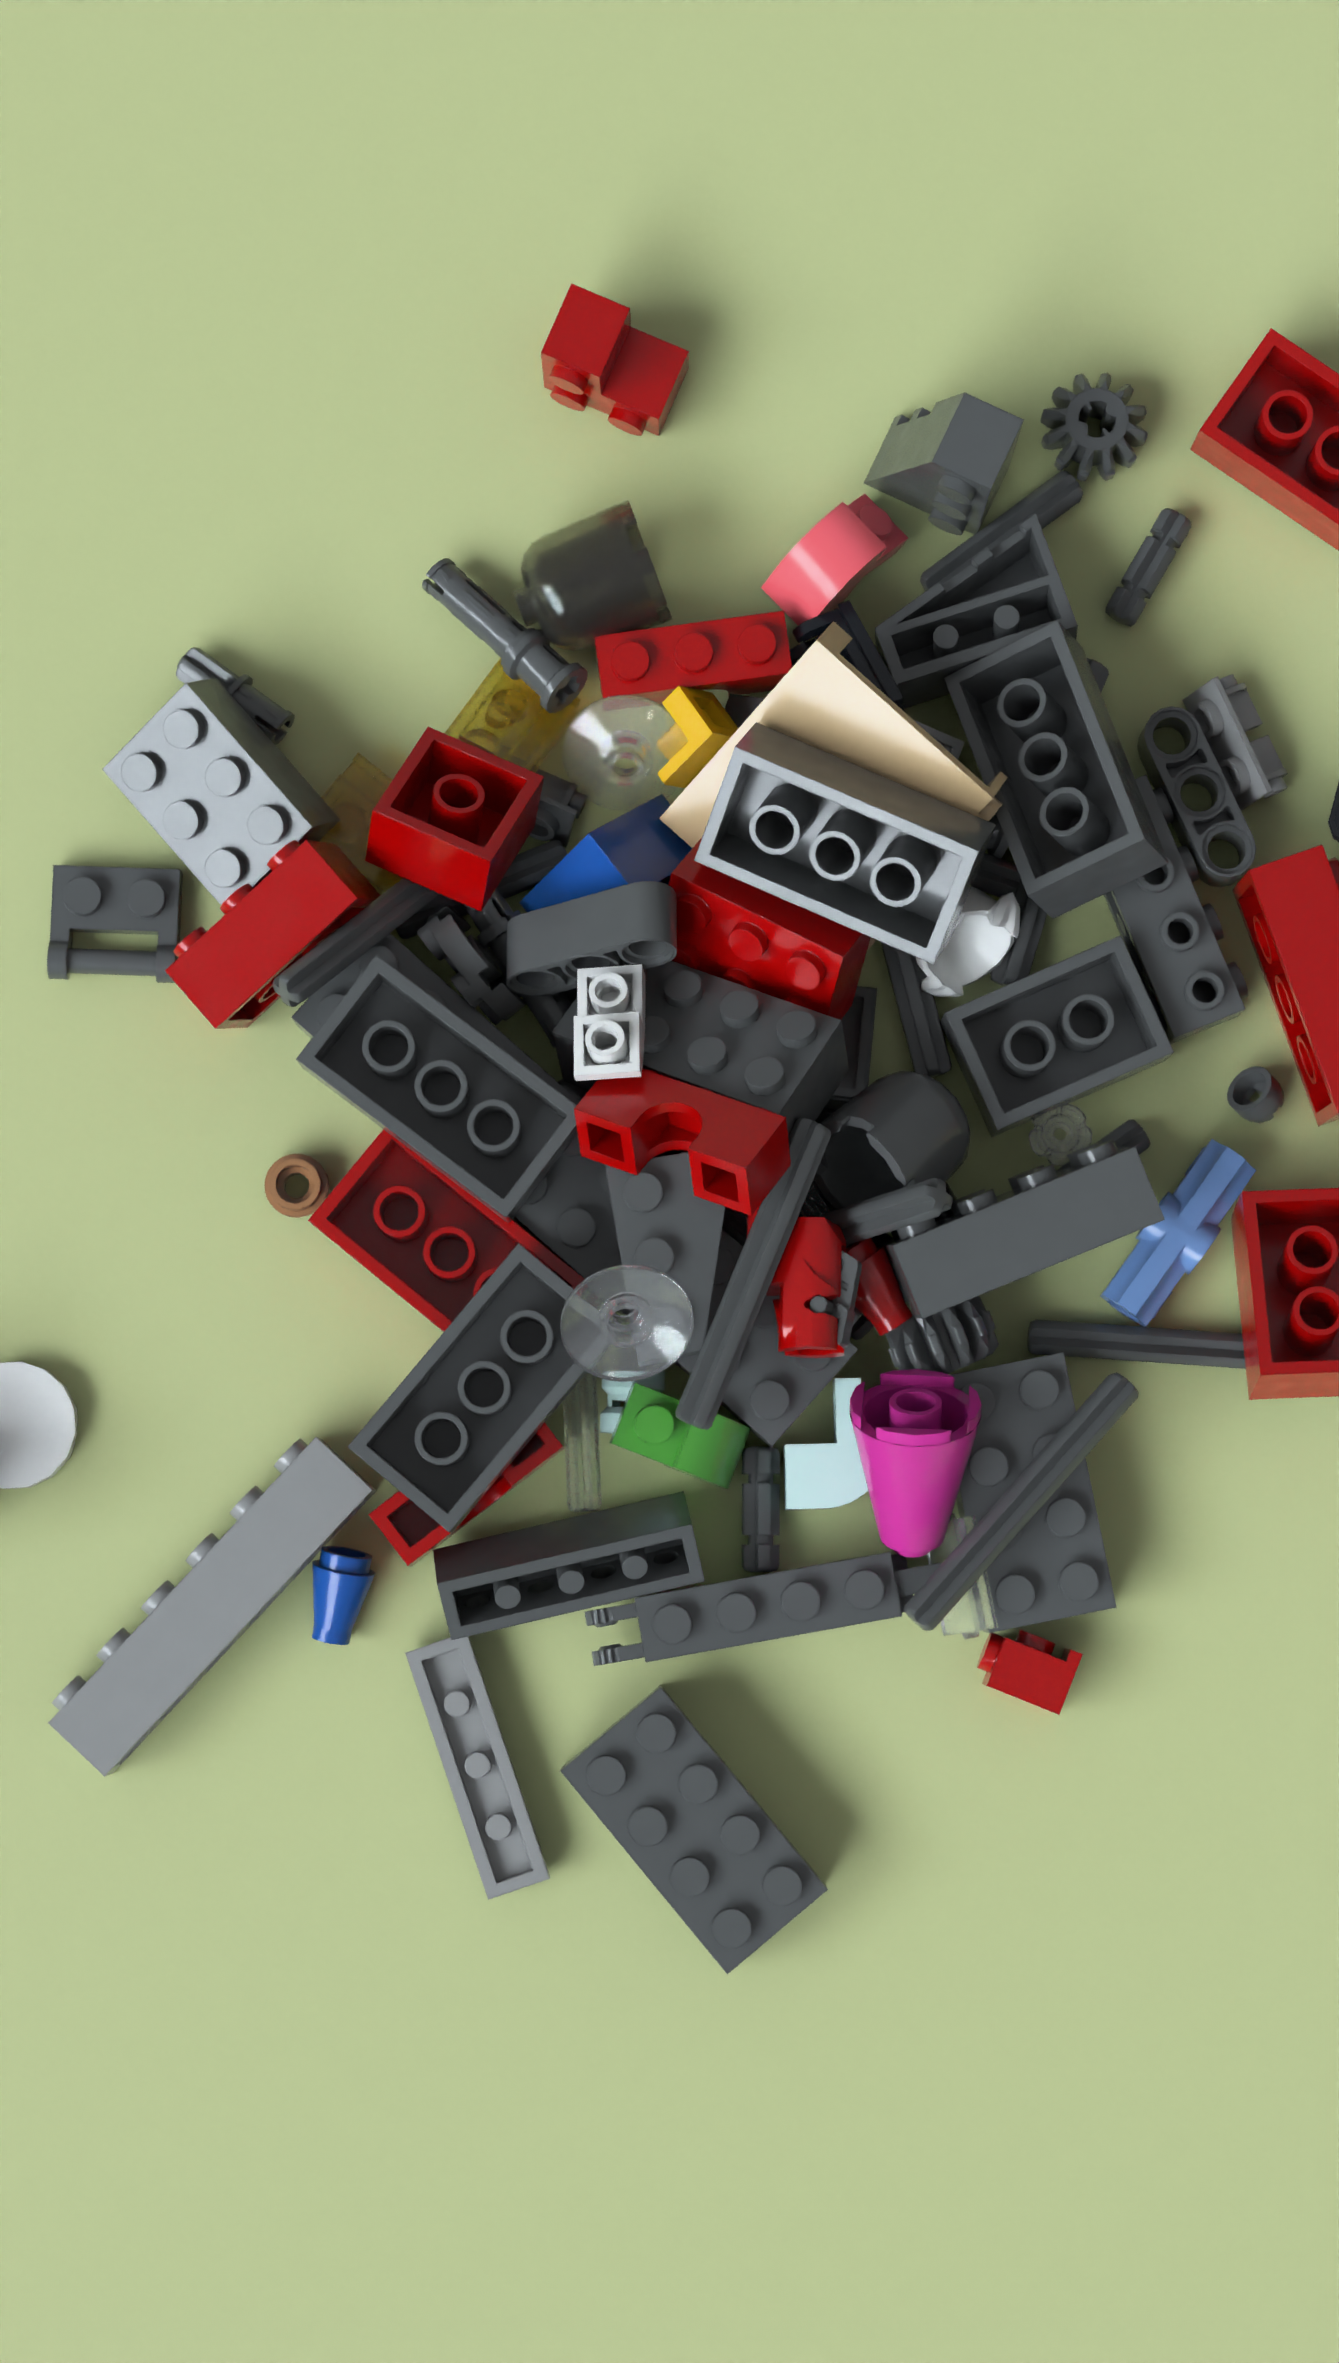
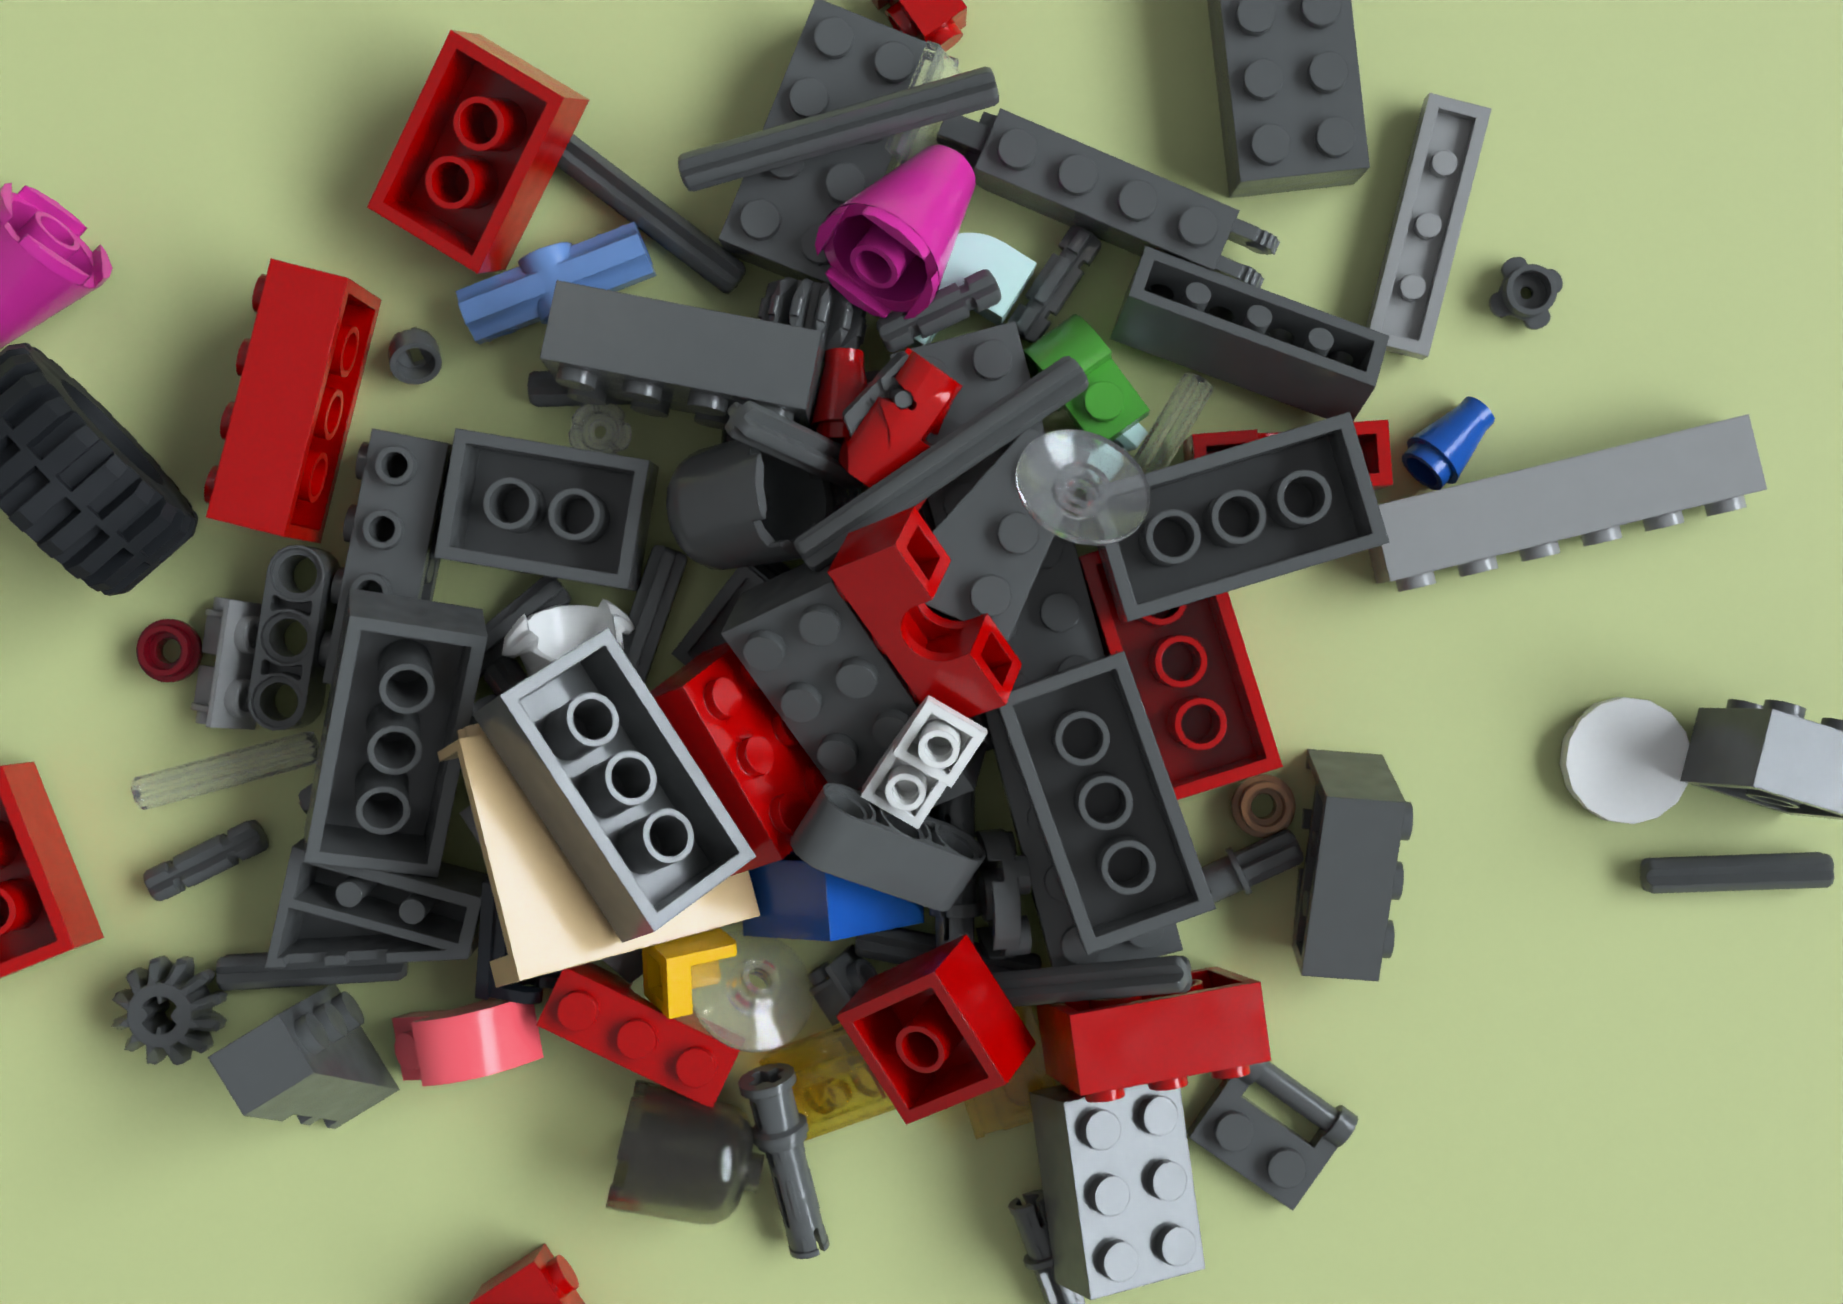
camera: 140 degrees left, 5 degrees up
none -> clear axle [131,731,319,810]
none -> dark red plate [136,619,203,682]
none -> dark grey axle [876,269,1001,352]
none -> dark grey axle [1201,829,1304,903]
none -> dark grey wedge [1292,749,1413,982]
none -> dark grey plate [1489,257,1563,330]

